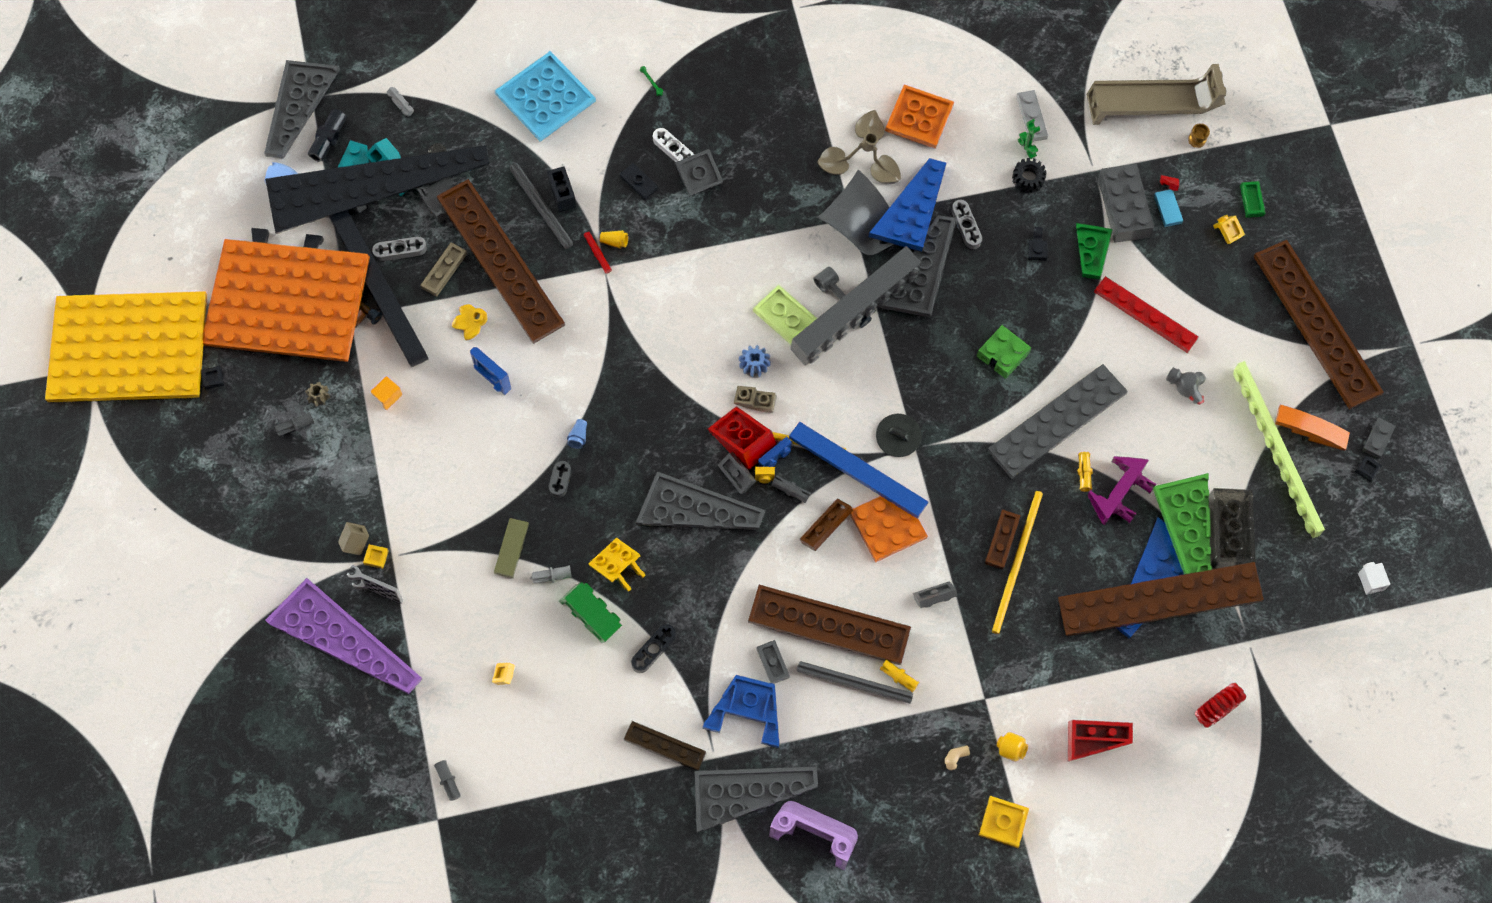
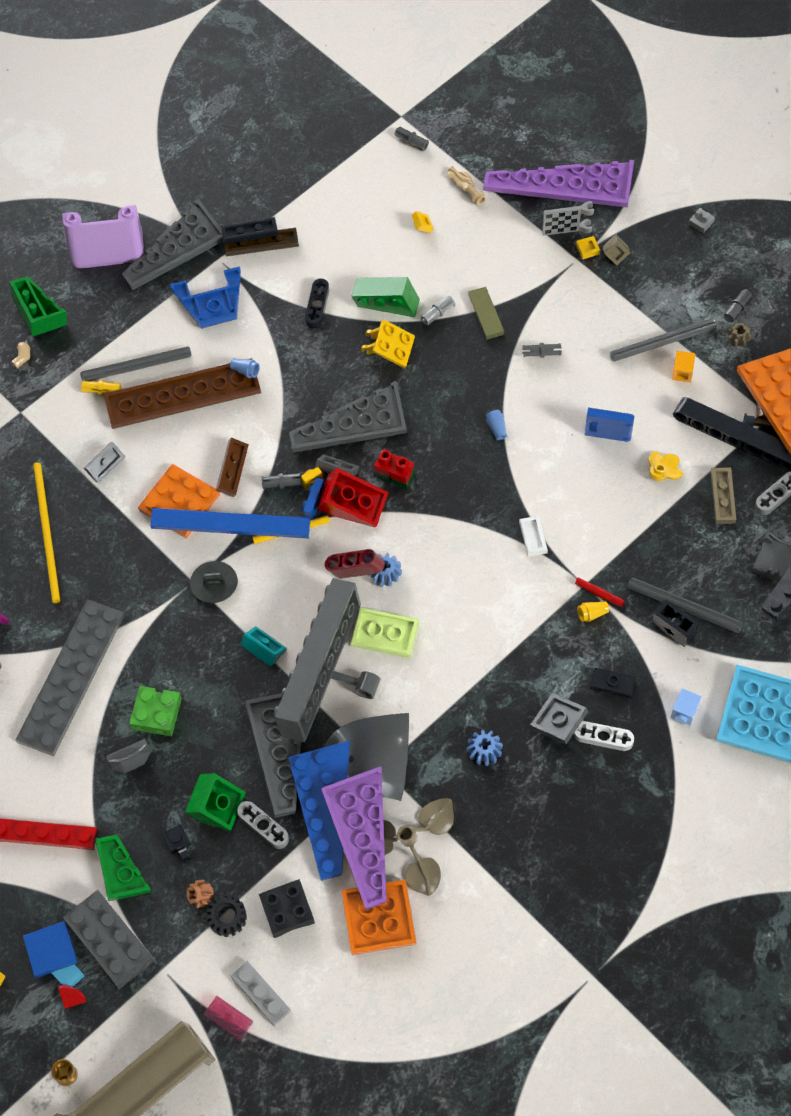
camera: 155 degrees right, 5 degrees down
reddish brown plate [437,179,565,344] -> none
dark grey beam [549,461,571,498] -> none
green hinge [640,66,663,96] -> none
dark tan slope [734,386,777,413] -> none
dark grey plate [756,640,790,684] -> none
reddish brown plate [985,509,1021,570] -> none
green bar [1018,119,1040,159] -> none
yellow pin [1077,452,1093,492] -> none
none -> green wedge [10,276,67,337]
none -> blue tile [23,921,78,978]
none -> dark grey slope [106,739,151,773]
none -> green slope [185,773,246,831]
none -> nougat gear [187,880,214,908]
none -> clear pink plate [204,996,253,1040]
none -> black tile [221,217,278,245]
none -> medium blue cone [230,358,260,378]
none -> teal slope [241,626,287,667]
none -> black brick [259,879,315,938]
none -> medium lavender wing [321,766,386,910]
none -> dark red beam [324,549,385,579]
none -> red hips [374,449,416,490]
none -> tan piece [447,166,486,205]
none -> medium blue gear [467,729,503,766]
none -> white tile [519,516,548,557]
none -> dark grey pin [522,343,562,358]
none -> dark grey axle [610,318,717,362]
none -> light blue brick [671,688,702,725]
none -> light grey tile [689,208,715,233]

